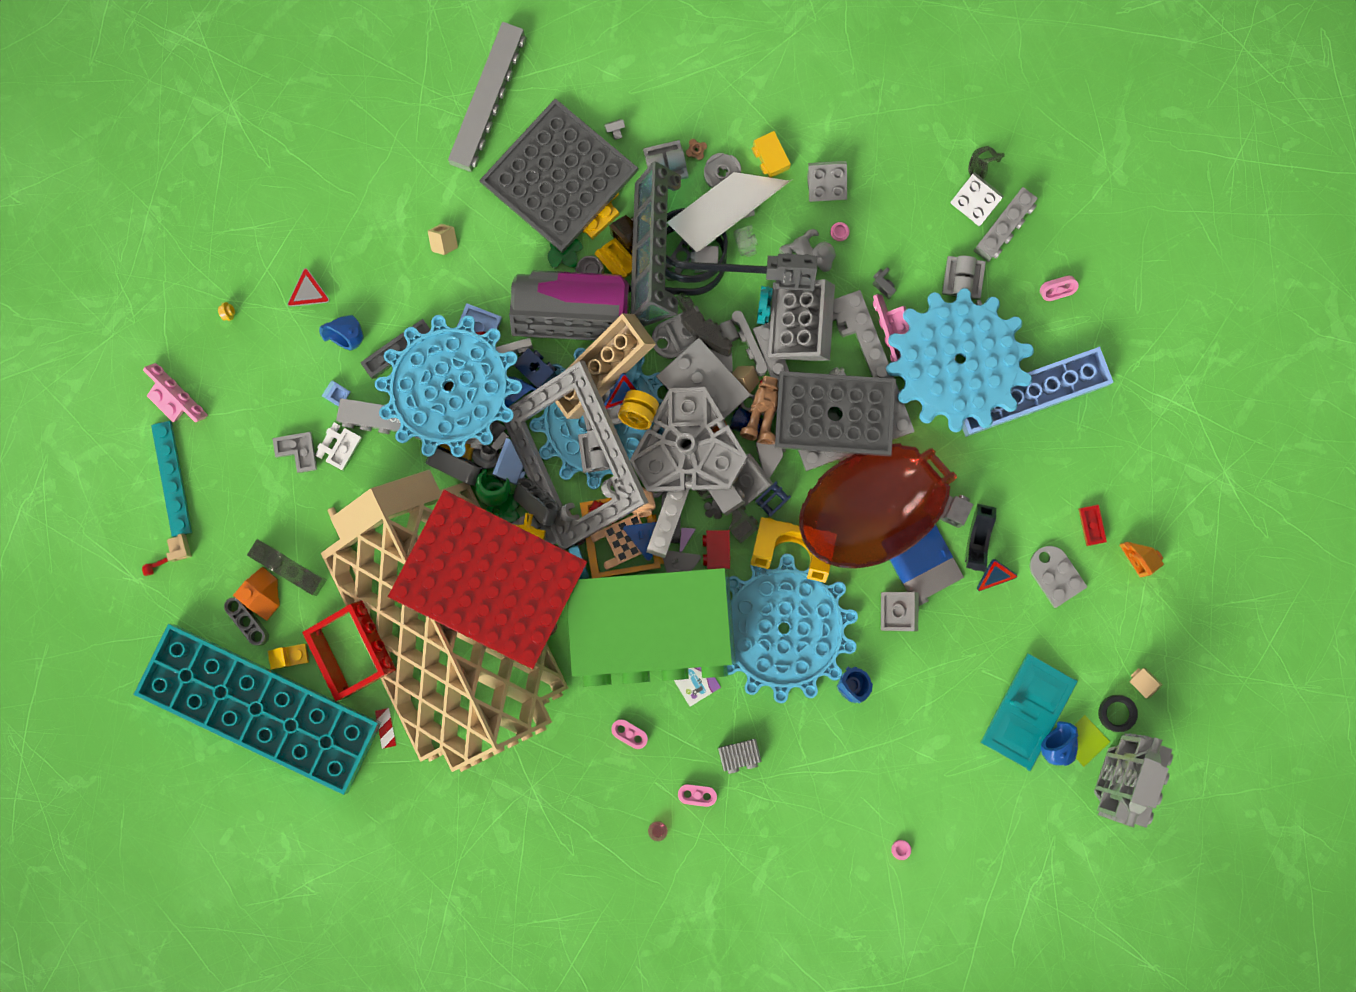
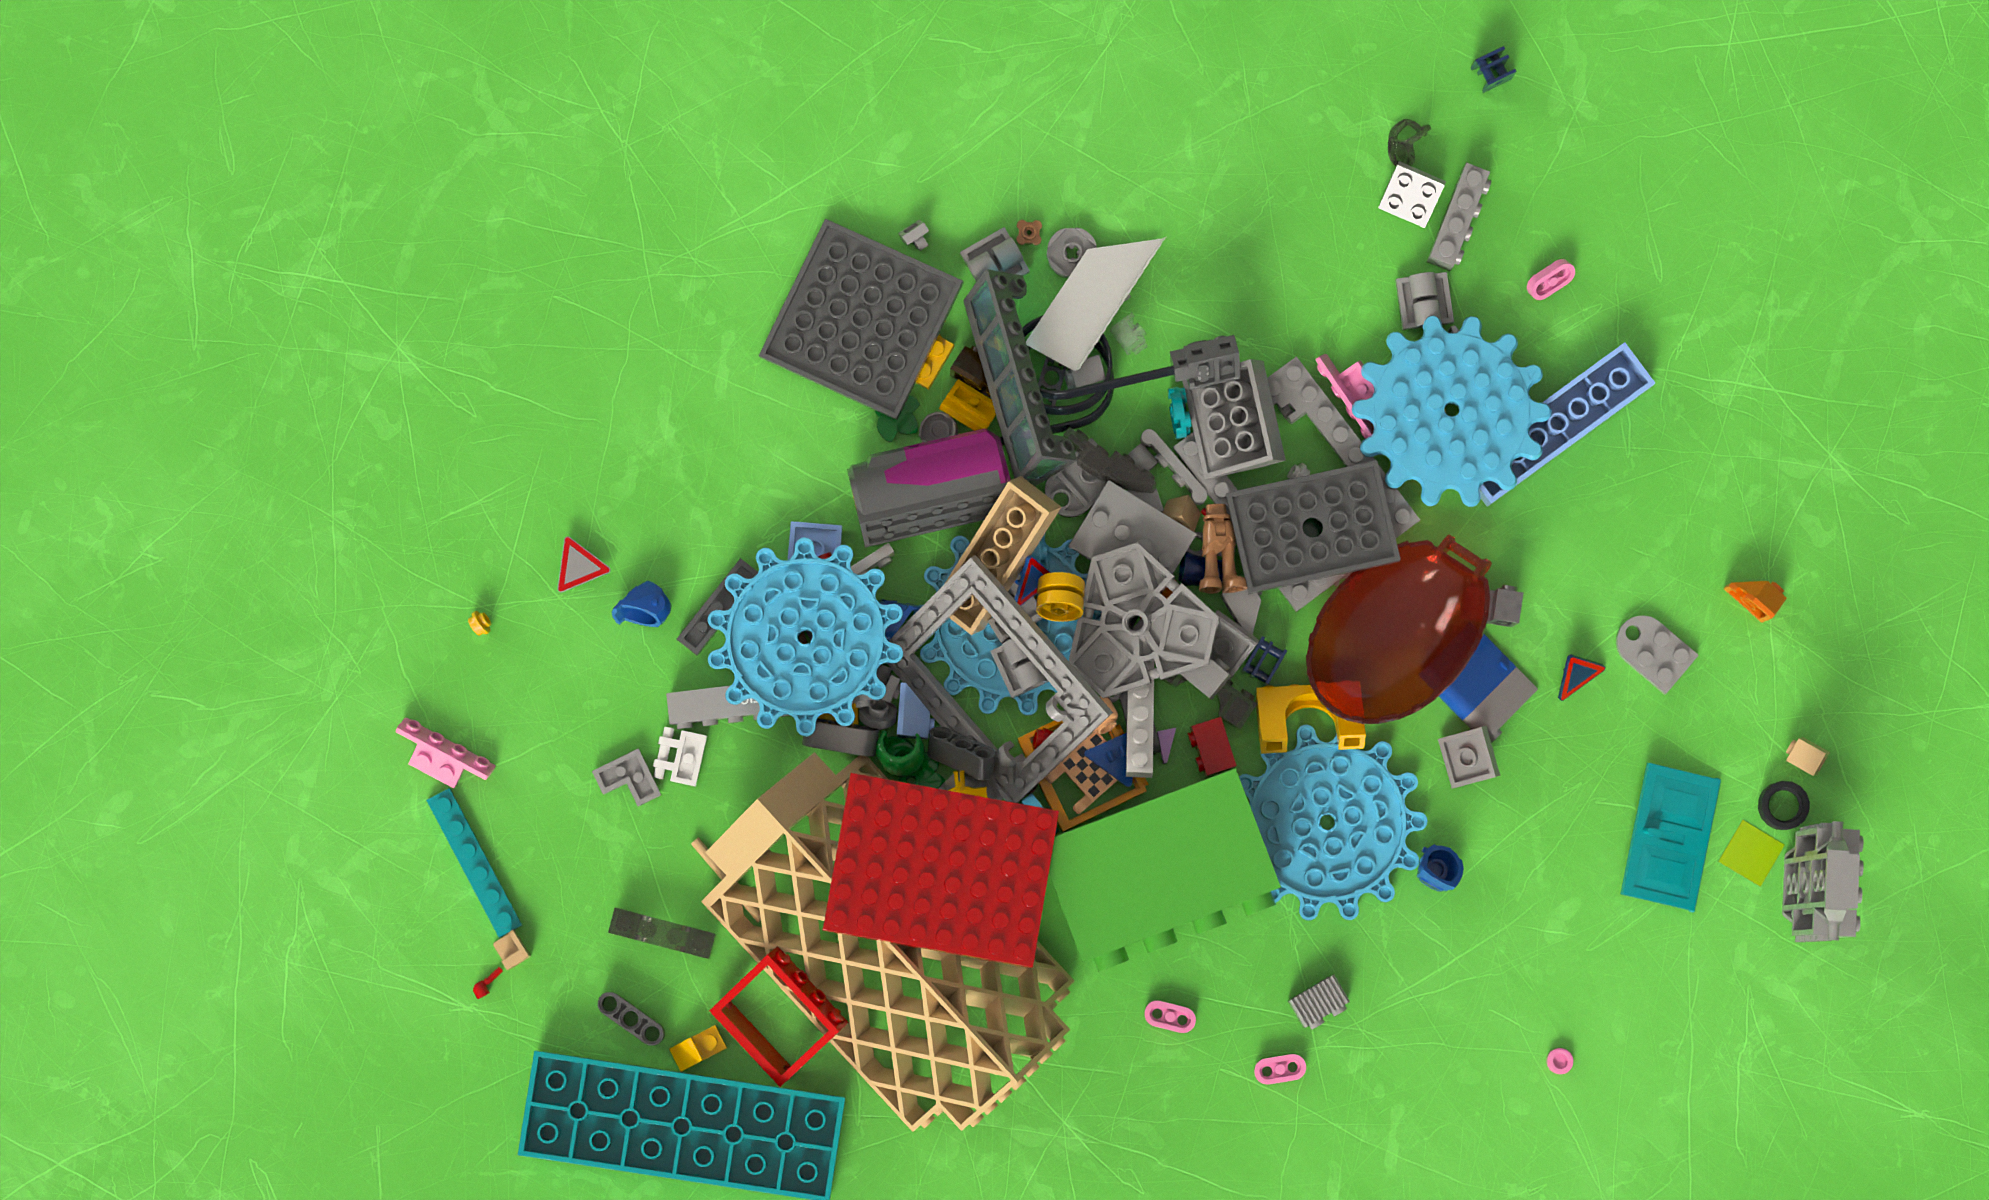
camera: 30 degrees left, 0 degrees up
orange slope [233,567,280,621] -> none
light blue slope [322,381,350,407] -> none
sticker [375,708,396,749] -> none
tan panel [428,224,458,255] -> none
light grey brick [448,22,526,172] -> none
dark blue brick [514,348,558,388] -> none
plate [648,821,668,841] -> none
light grey piece [663,551,701,573] -> none
sticker [674,667,721,706] -> none
dark grey plant [704,499,723,519] -> none
yellow brick [752,131,791,178] -> none
light grey animal [779,229,836,272] -> none
light grey plate [807,161,847,202] -> none
bright pink plate [830,222,849,241] -> none
dark grey bracket [872,267,896,299] -> none
black arch [965,503,996,572] -> none
blue helmet [1041,721,1078,766] -> none
red plate [1078,505,1107,546] -> none
none -> dark blue piece [1471,46,1517,93]

